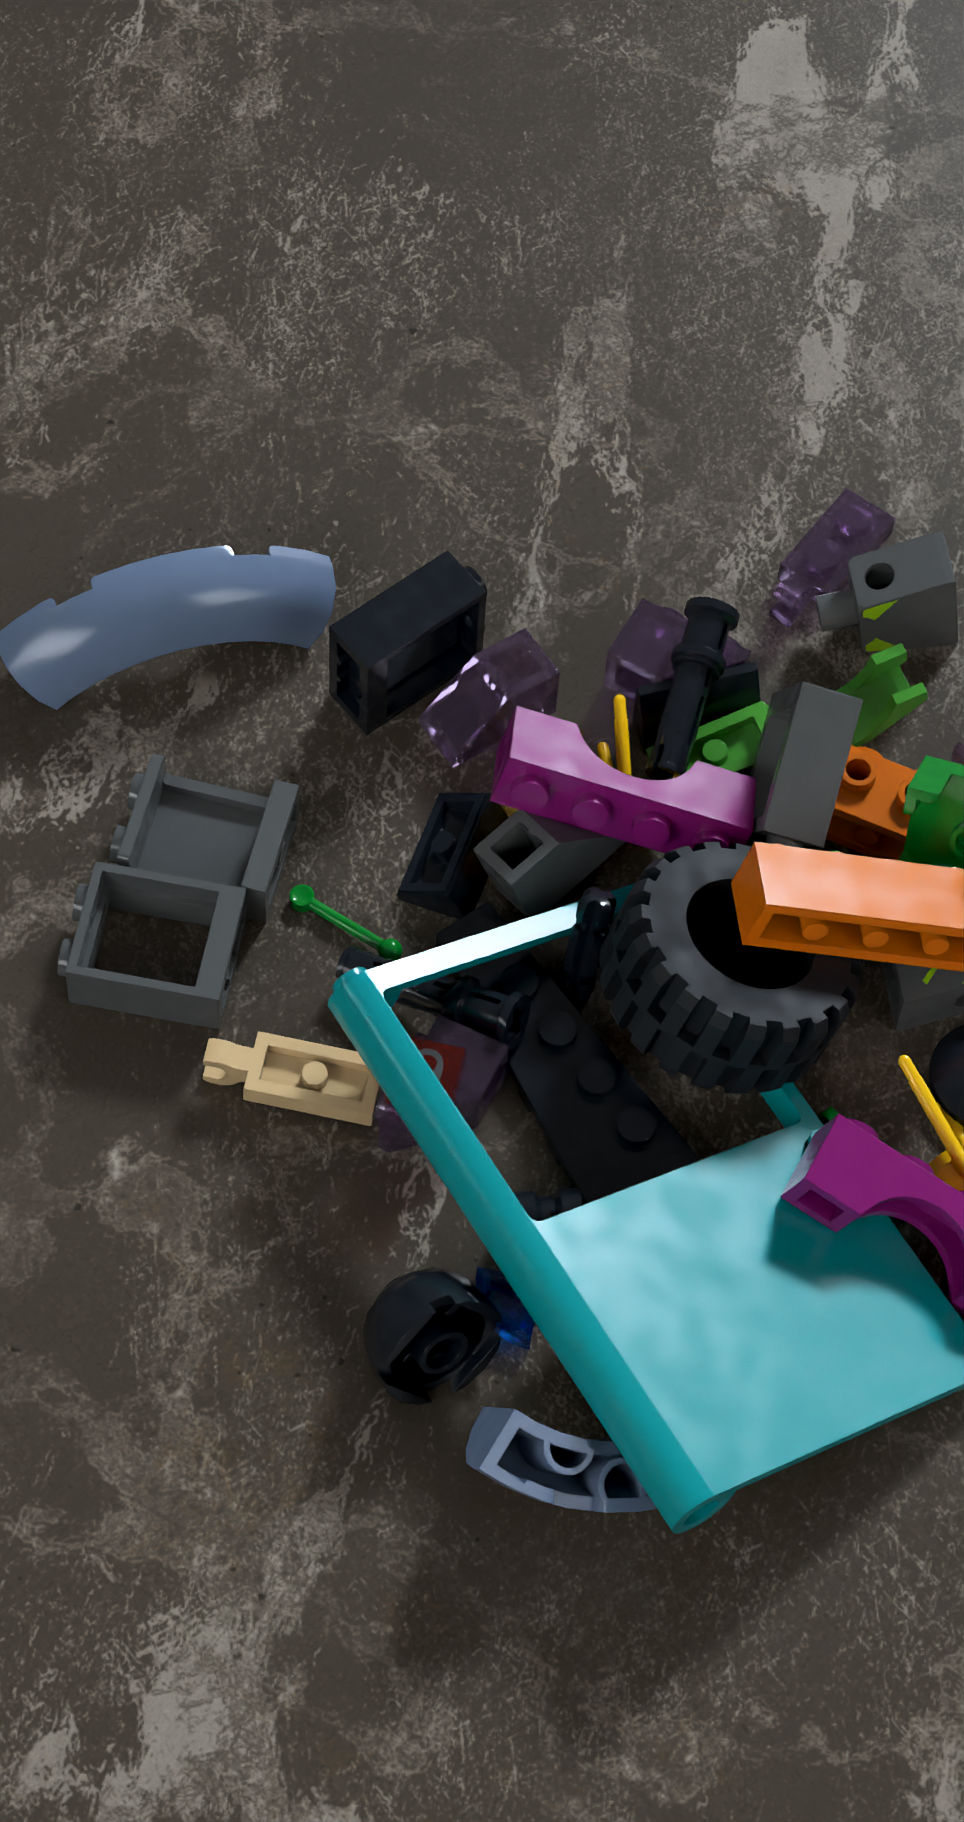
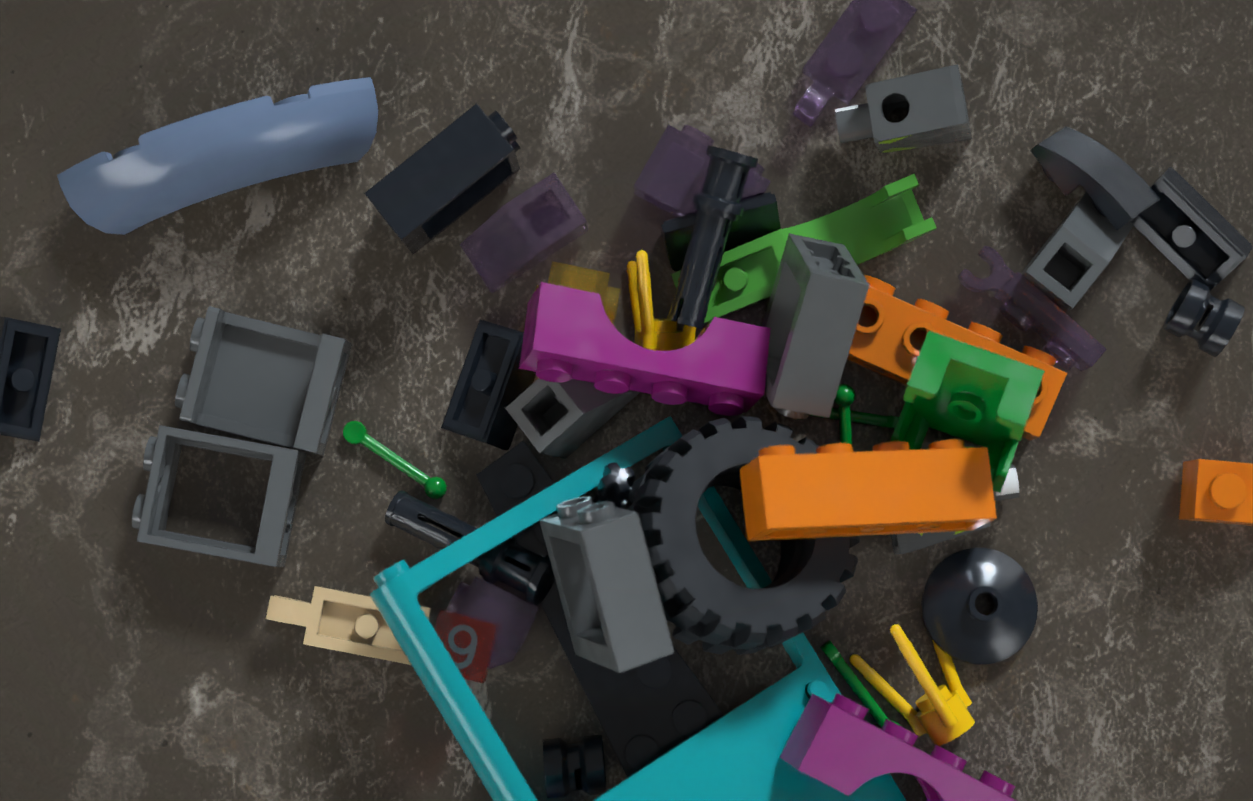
camera: 10 degrees right, 25 degrees up
none -> dark grey window [539,496,674,673]

